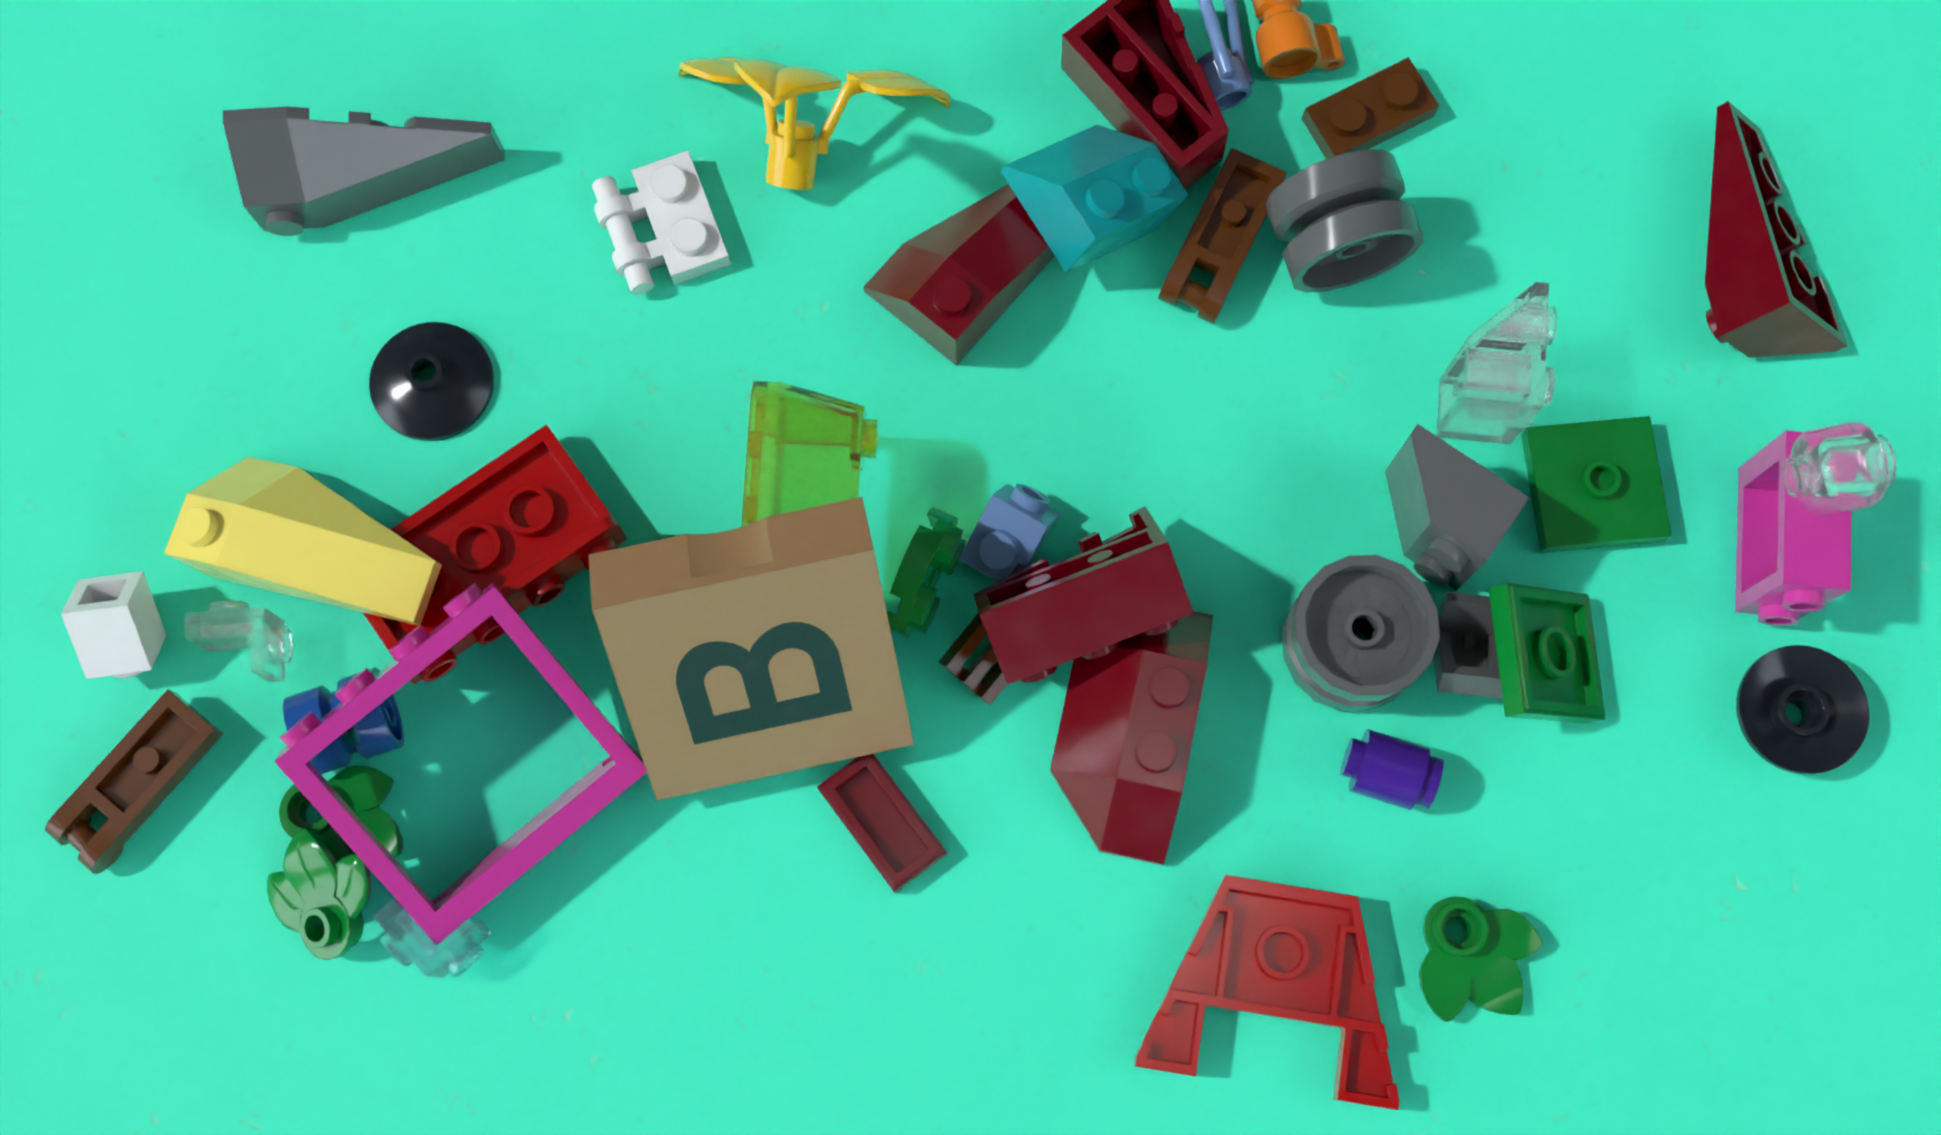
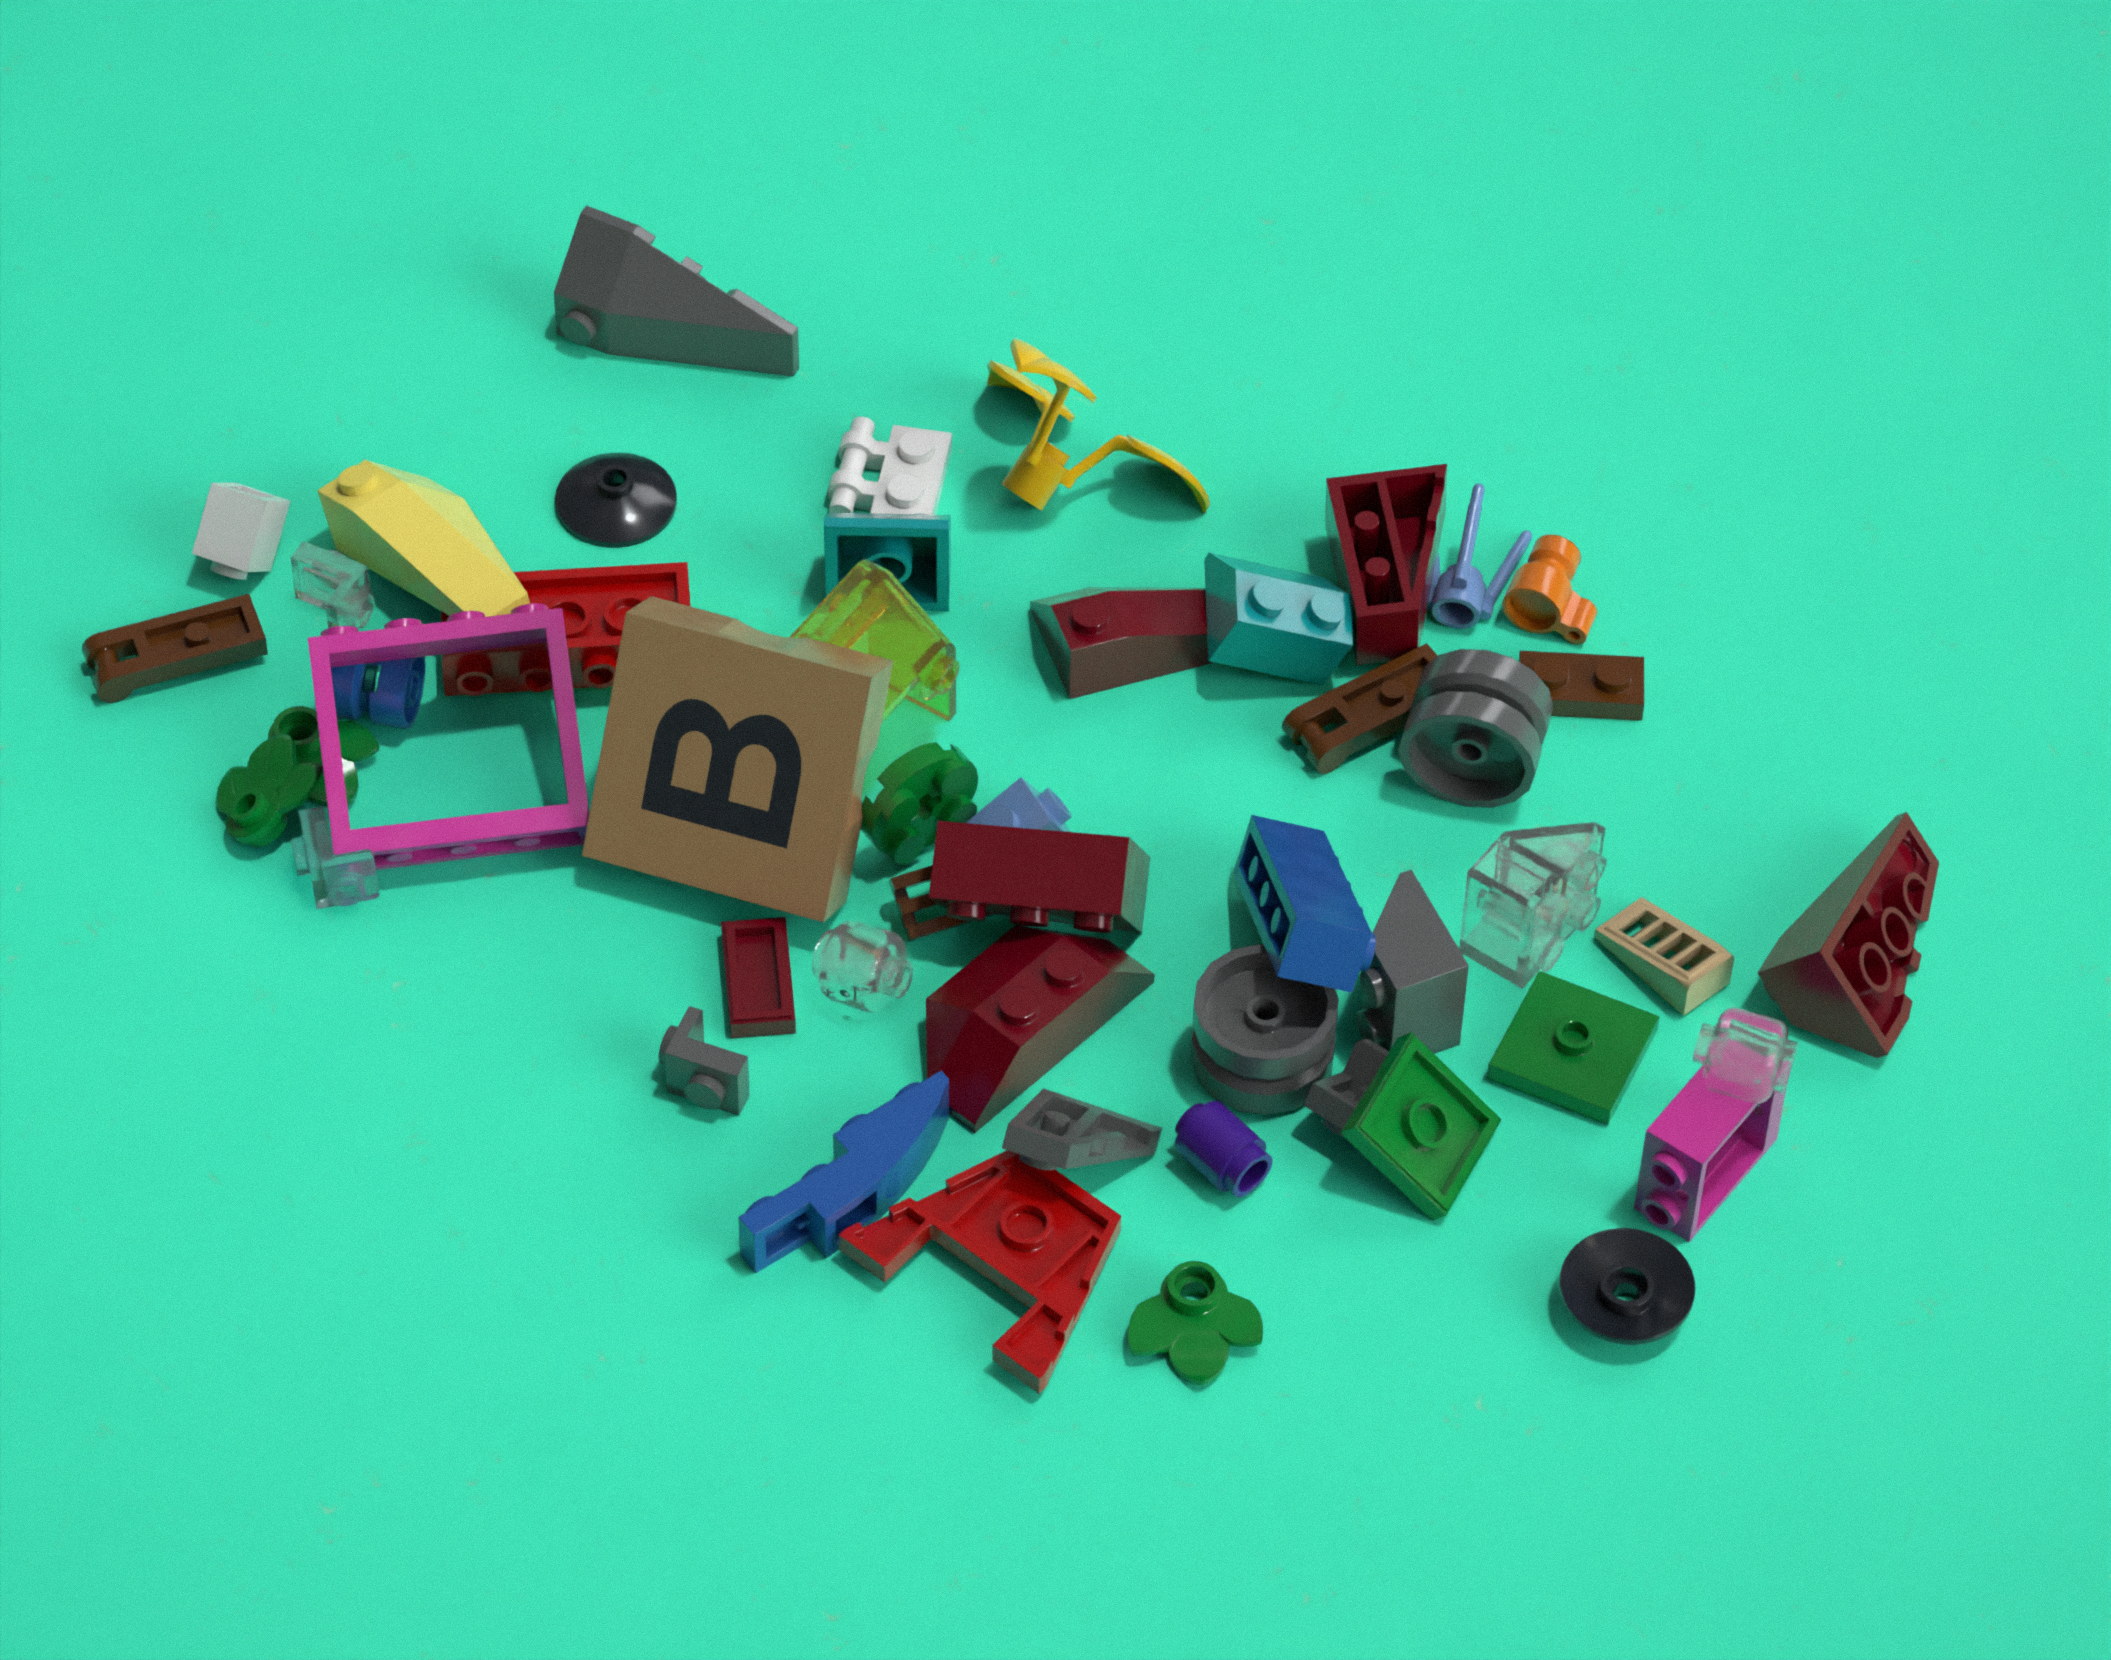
camera: 30 degrees right, 25 degrees down
none -> dark grey bracket [659,1006,750,1115]
none -> blue slope [738,1071,949,1273]
none -> clear head [812,920,913,1013]
none -> teal slope [824,512,951,611]
none -> dark grey wing [1002,1088,1163,1170]
none -> blue brick [1233,815,1376,993]
none -> tan slope [1594,897,1734,1016]

